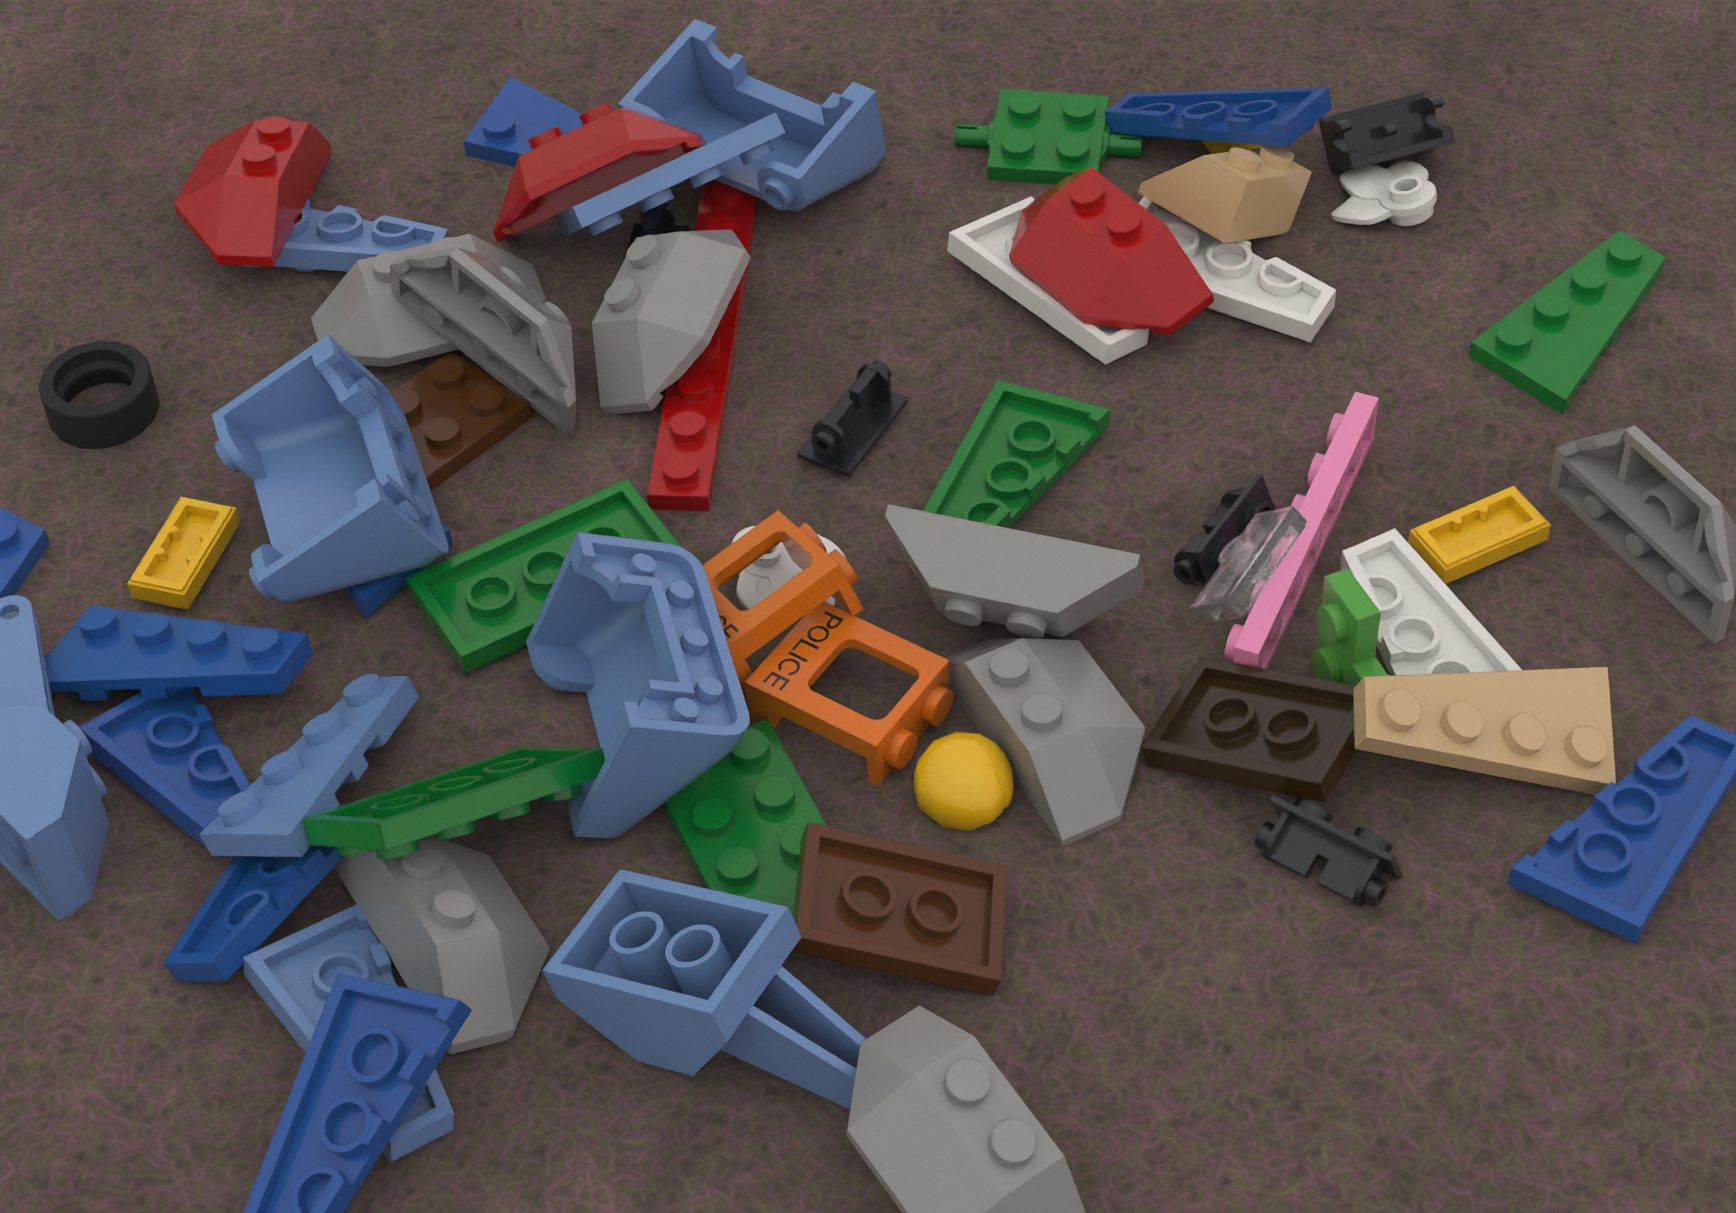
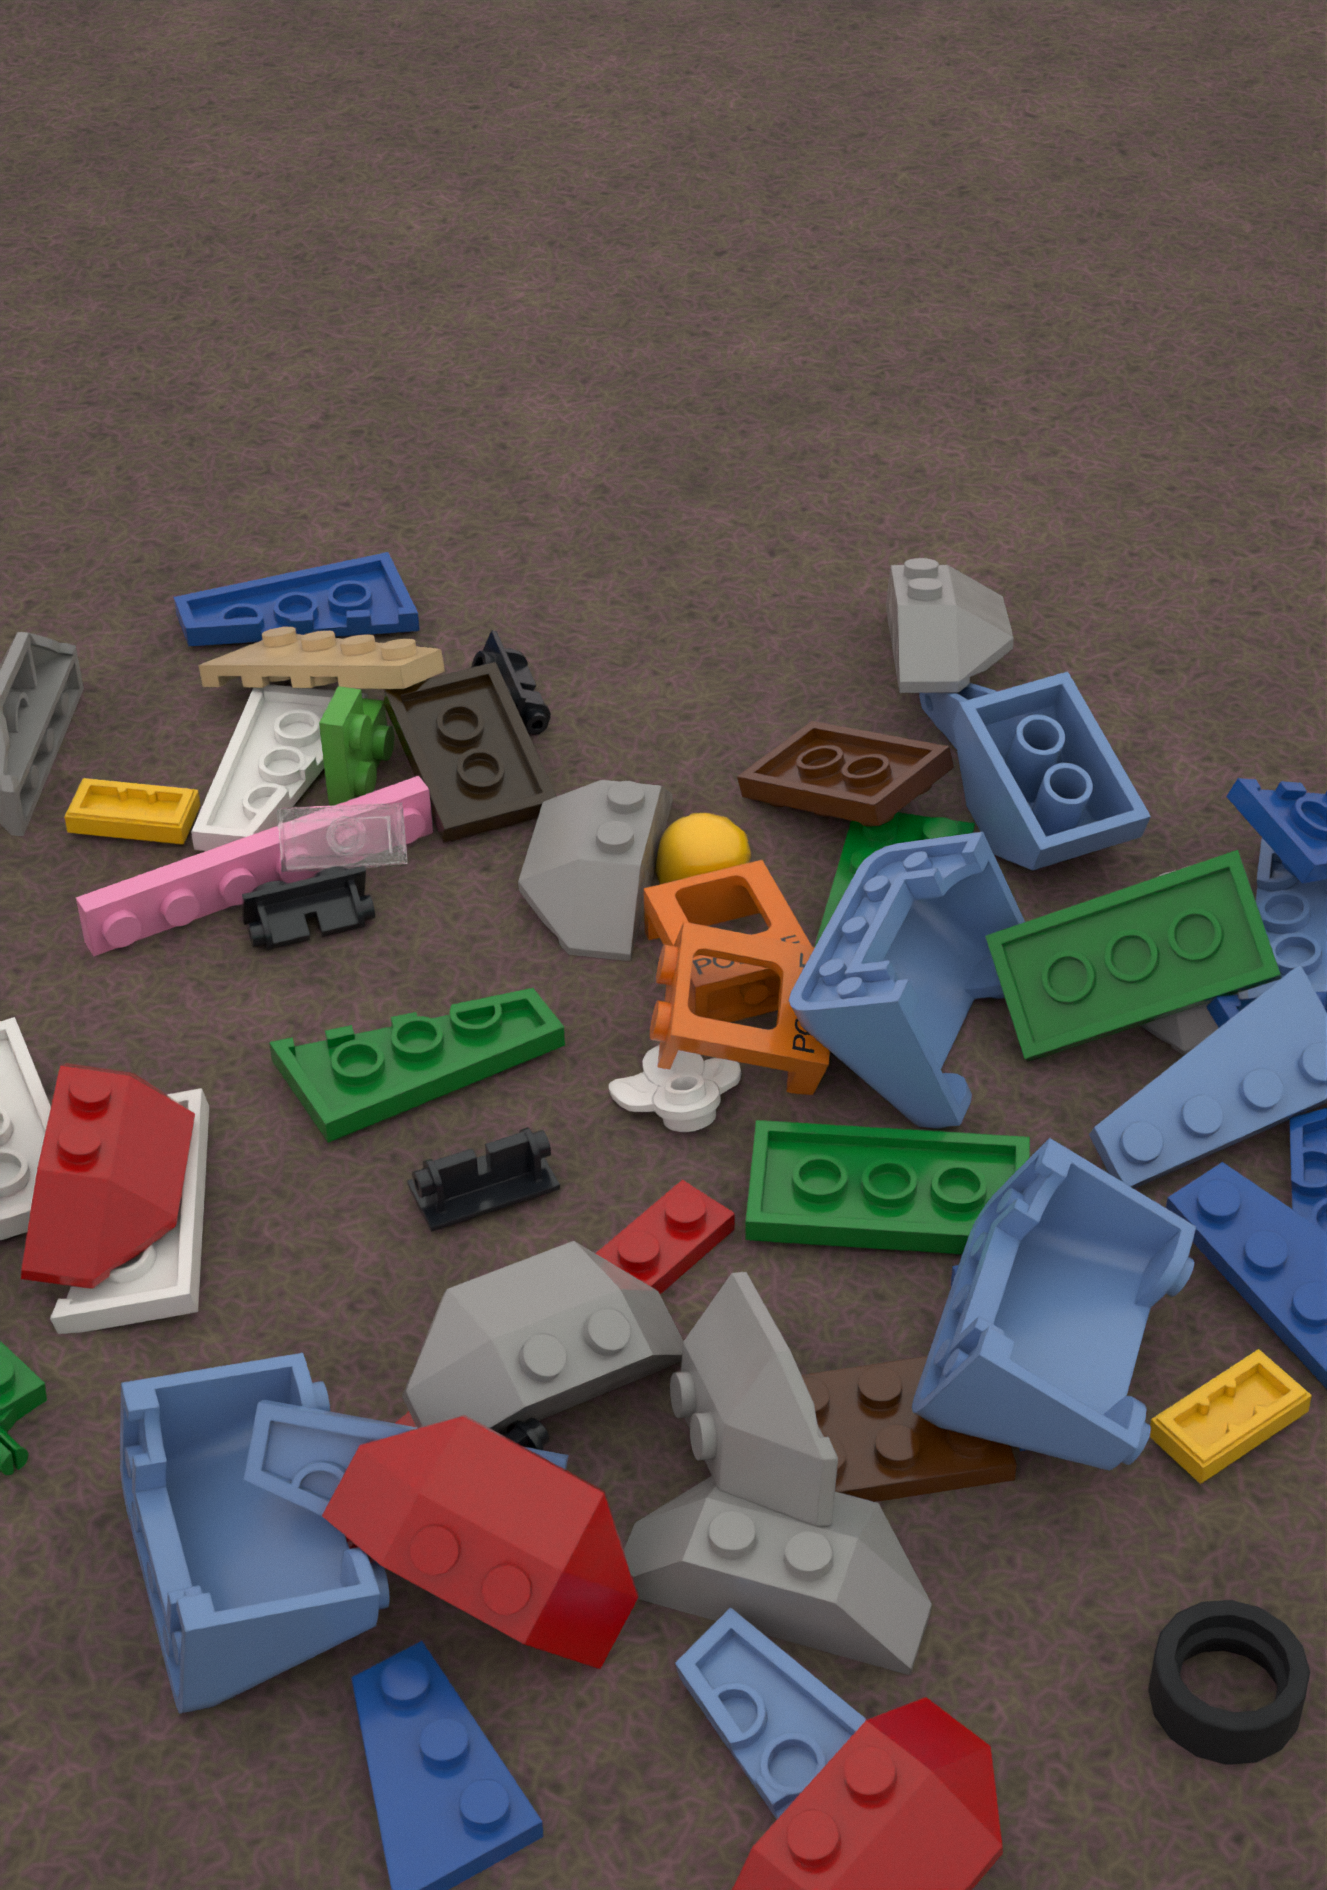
camera: 145 degrees left, 5 degrees down
light grey wedge [885,504,1144,639] -> none

